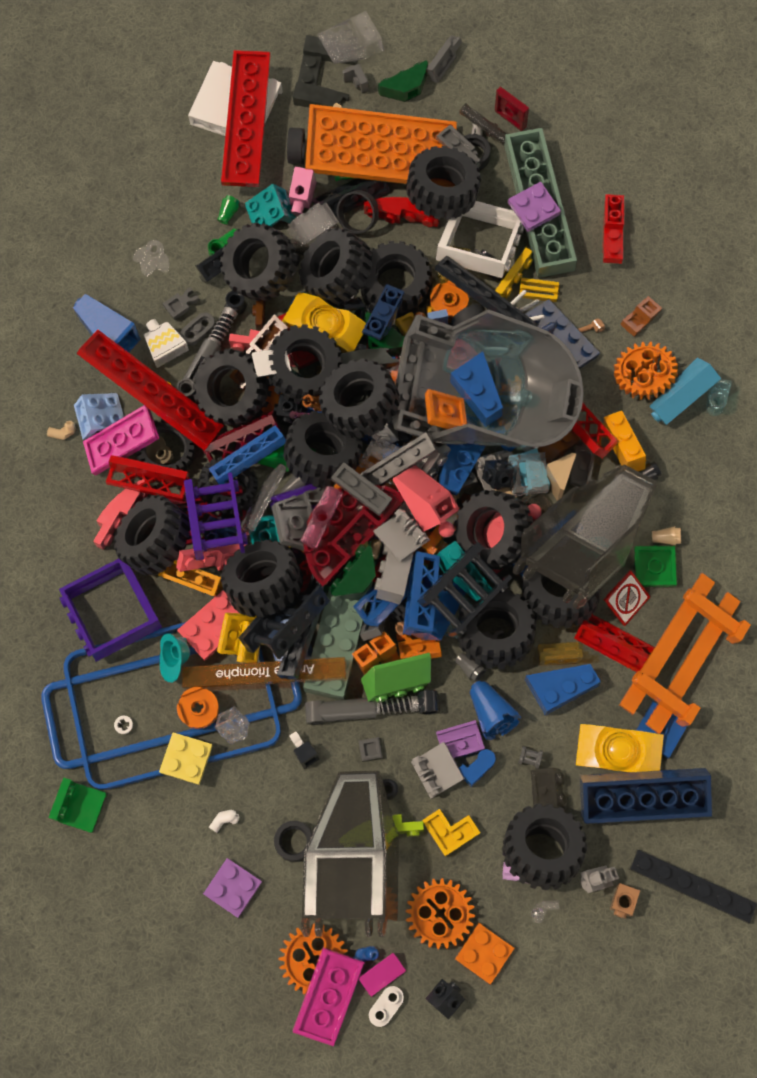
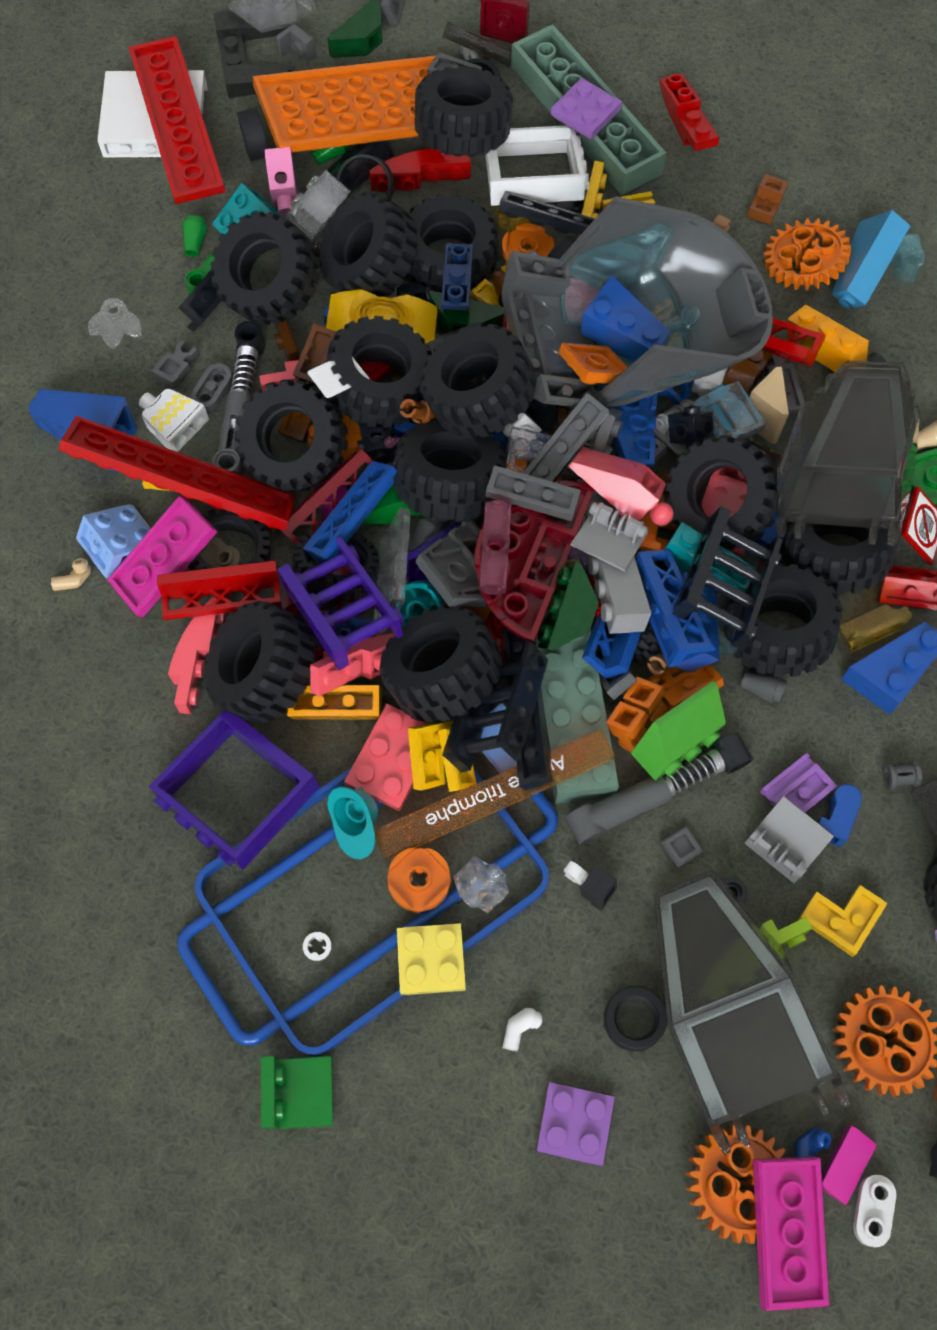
camera: 25 degrees left, 5 degrees down
blue cone [470,681,521,740] -> none

